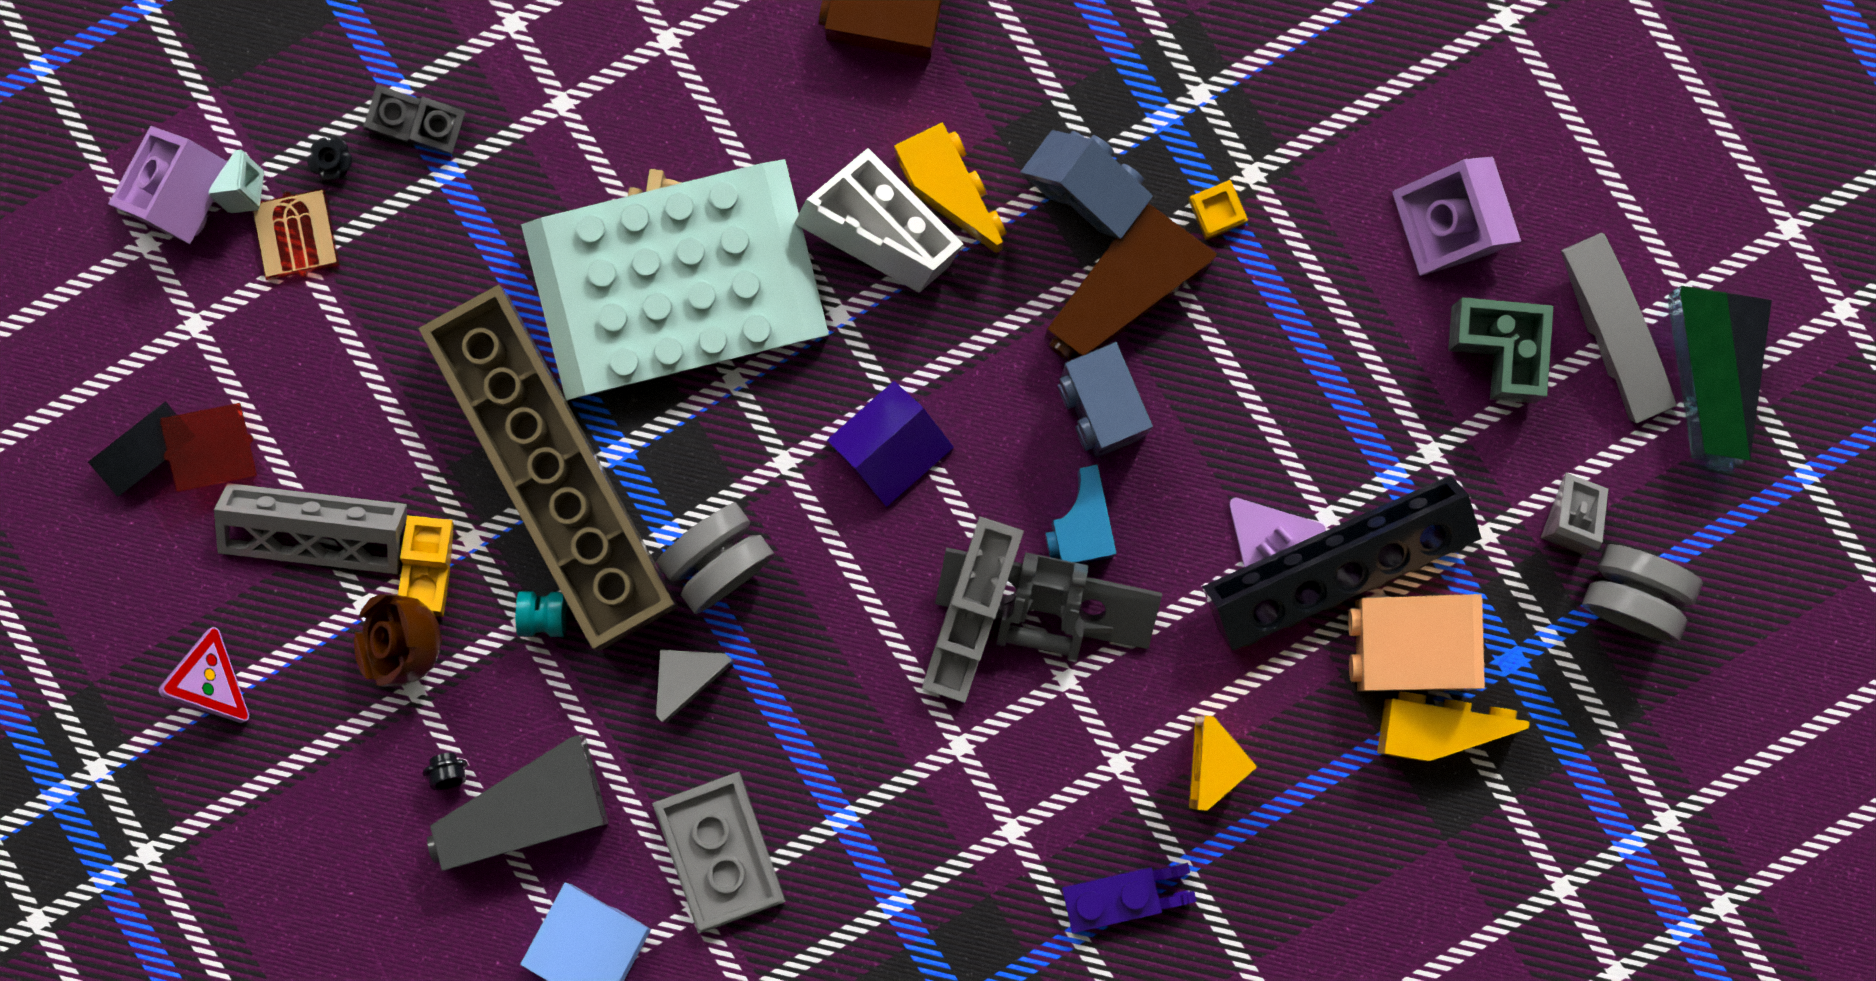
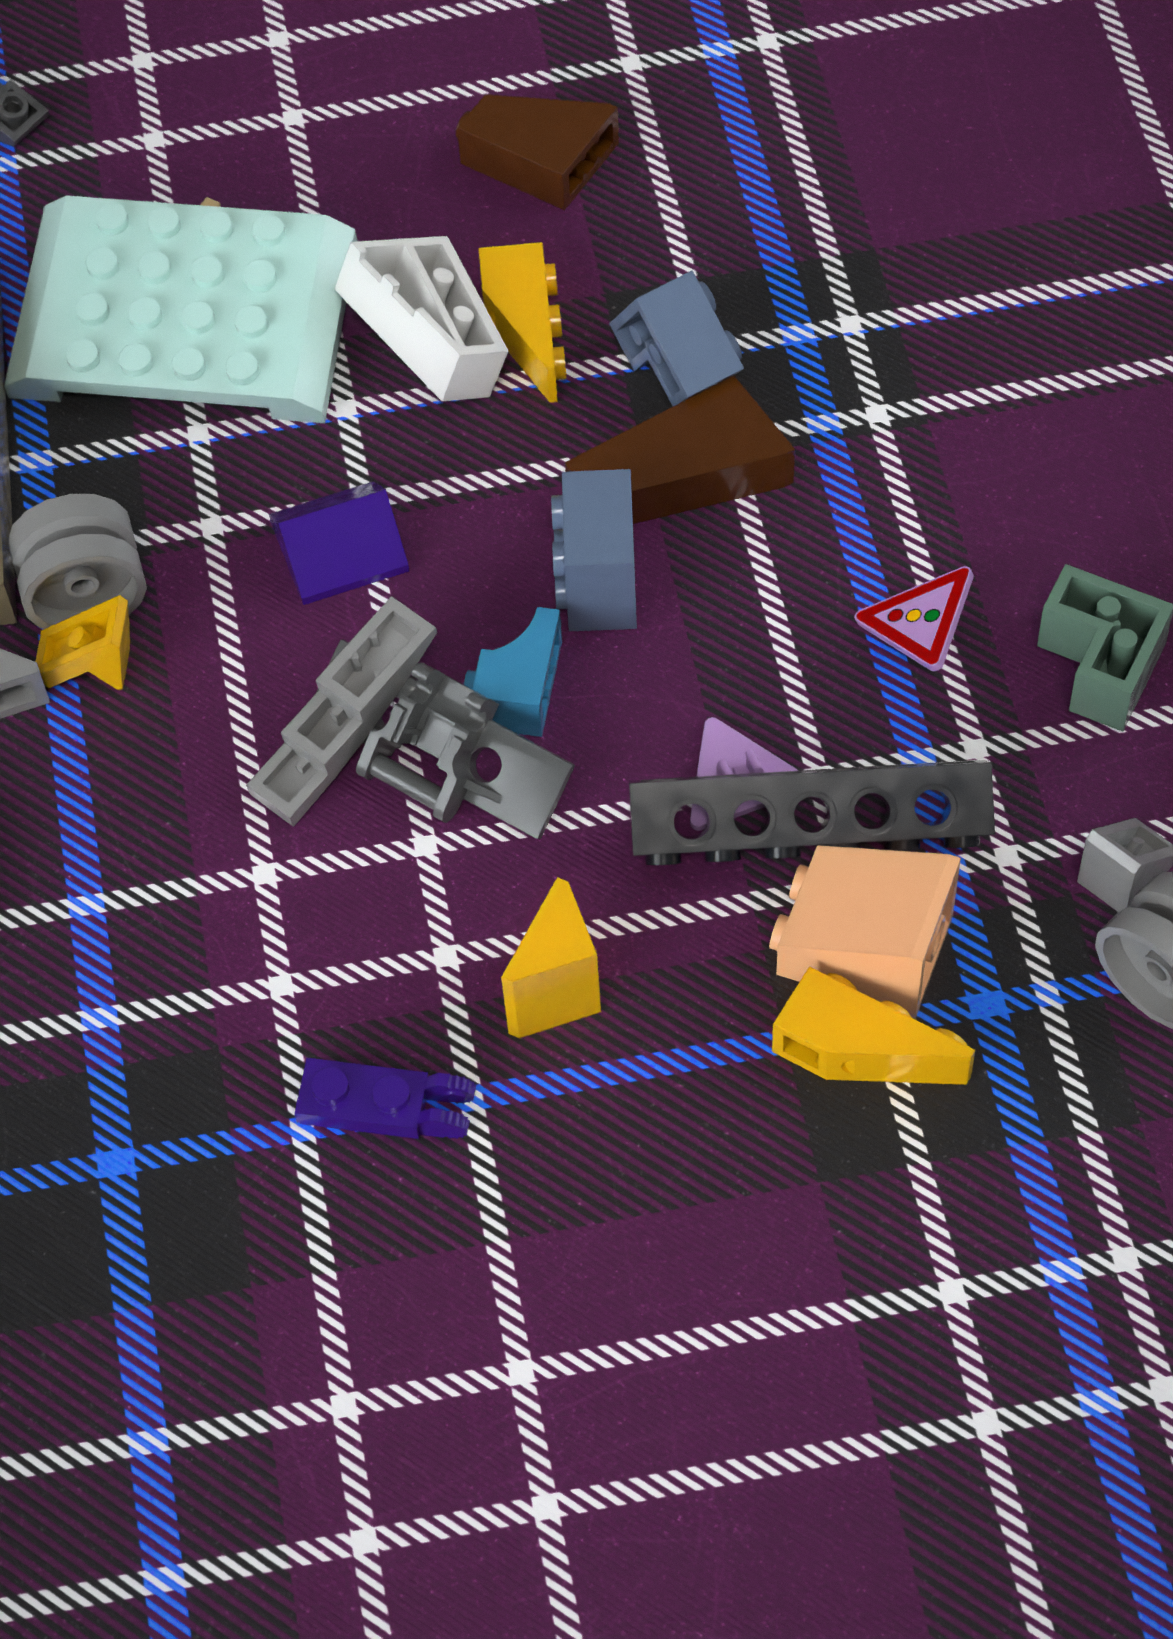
camera: 25 degrees right, 25 degrees down
yellow tile [1188,180,1248,240] -> none
lavender slope [1392,157,1521,276] -> none
none -> yellow slope [35,595,130,690]
none -> piece [854,566,974,671]

